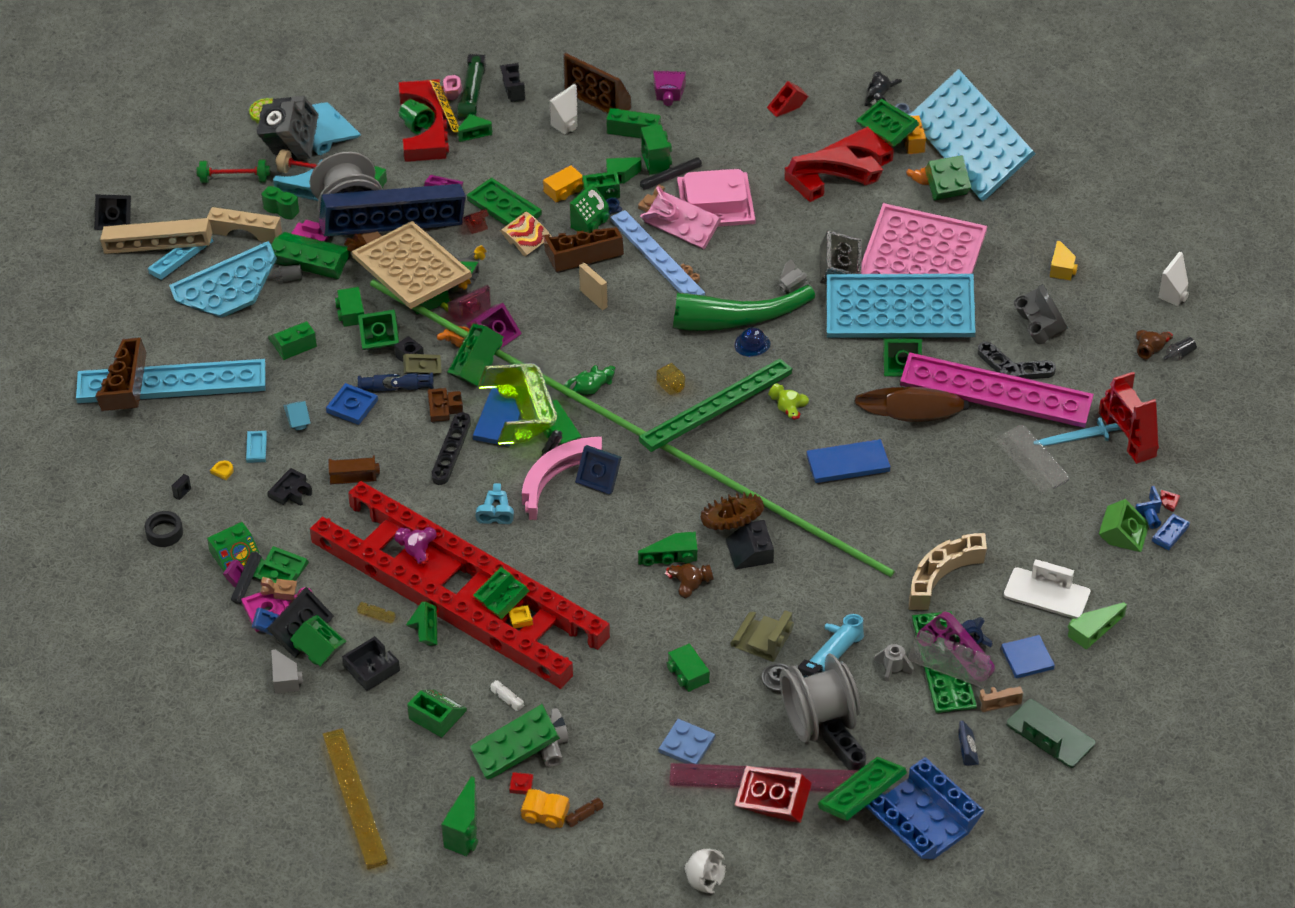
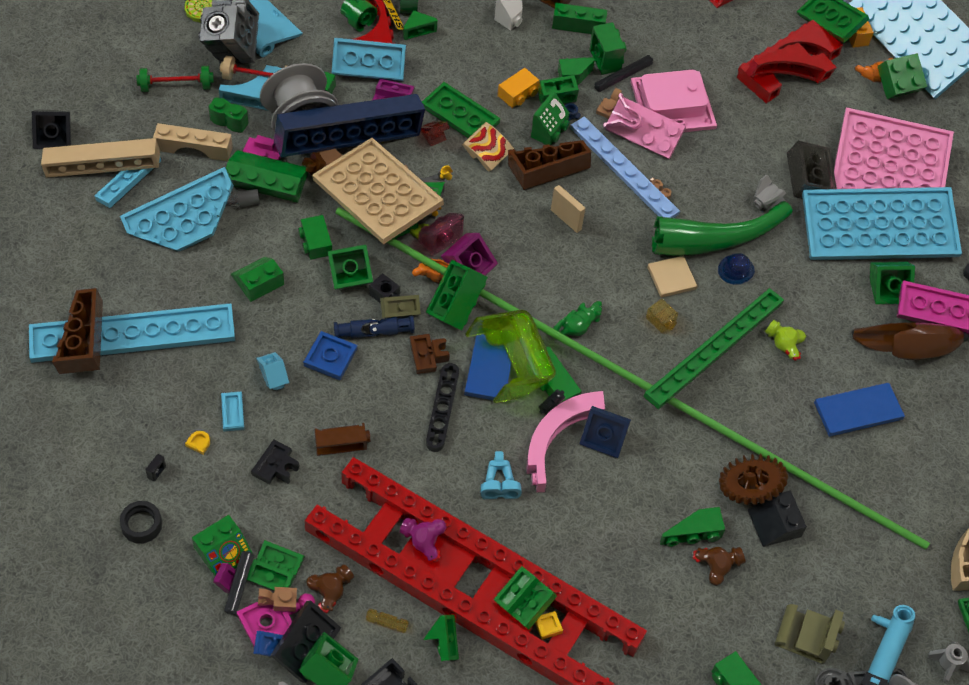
camera: 10 degrees left, 10 degrees up
none -> reddish brown animal [306,564,354,613]
none -> medium azure tile [331,38,406,81]
none -> tan tile [647,256,697,298]

